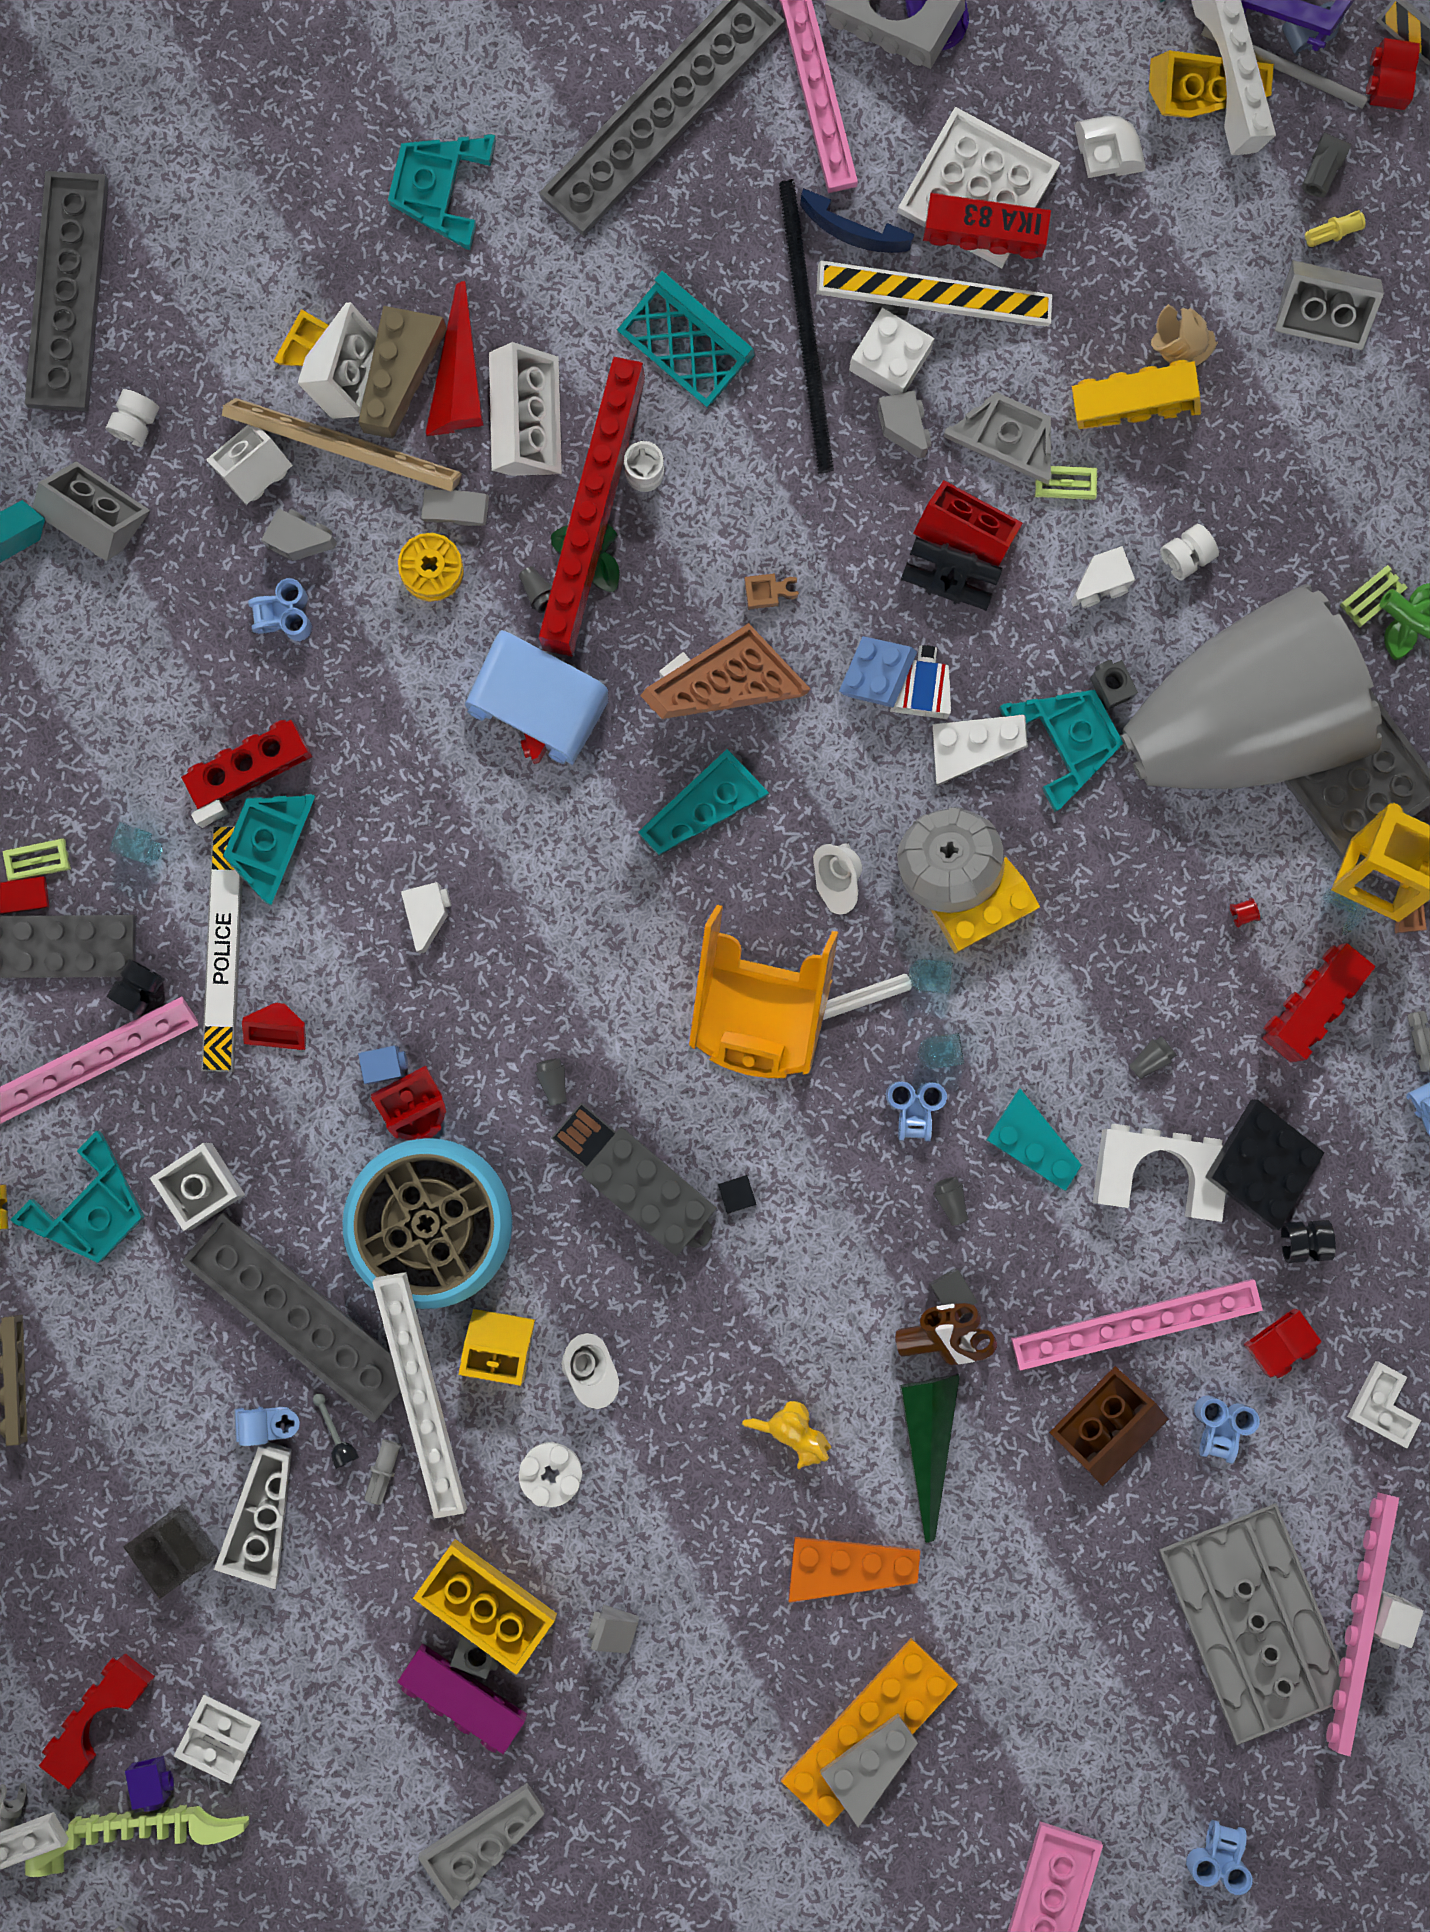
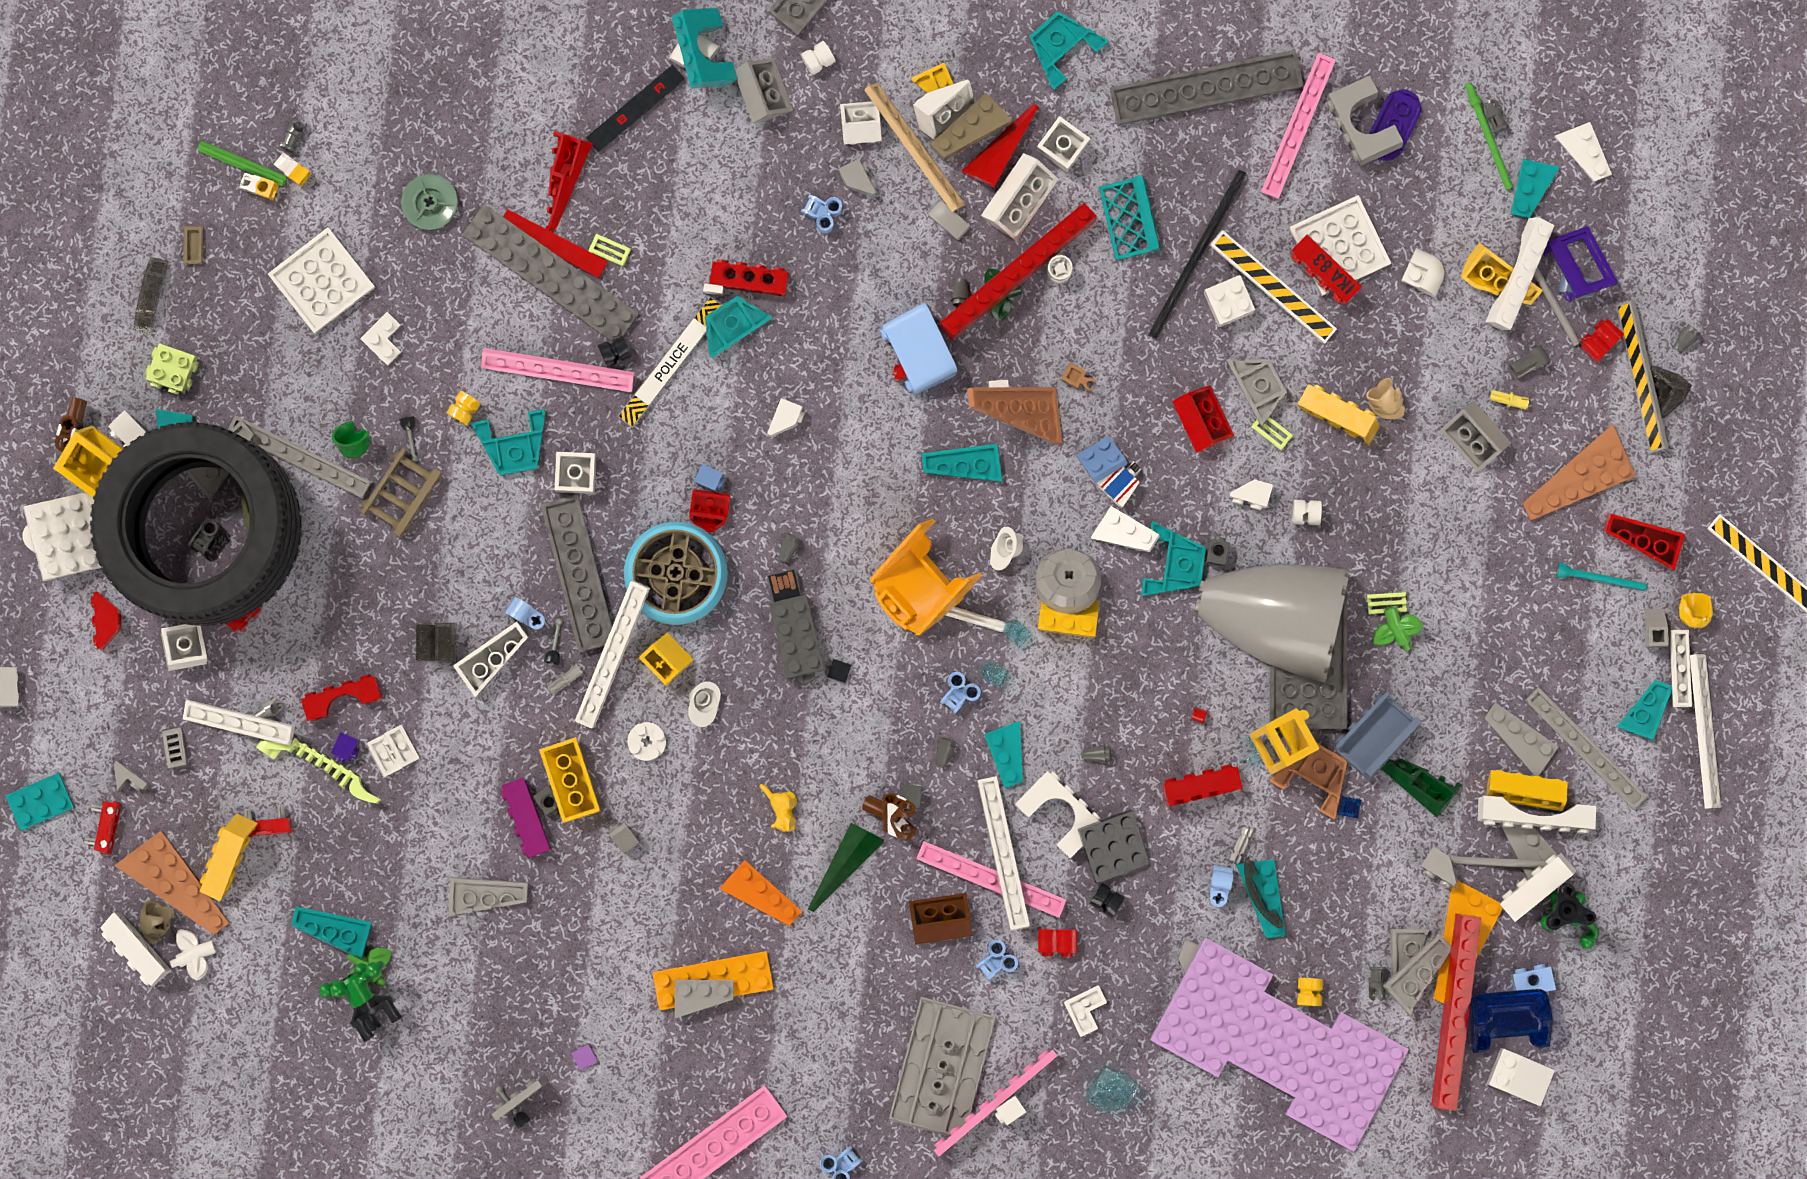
camera: 40 degrees right, 0 degrees up
clear light blue brick [109,822,163,866] -> none
red slope [242,1003,306,1050] -> none
yellow wheel [398,532,464,602] -> none
dark blue slope [800,188,915,253] -> none
light grey slope [877,390,931,458] -> none
black pin [901,536,1003,611] -> none
none -> white plate [977,776,1030,931]
none -> white brick [1036,116,1090,173]

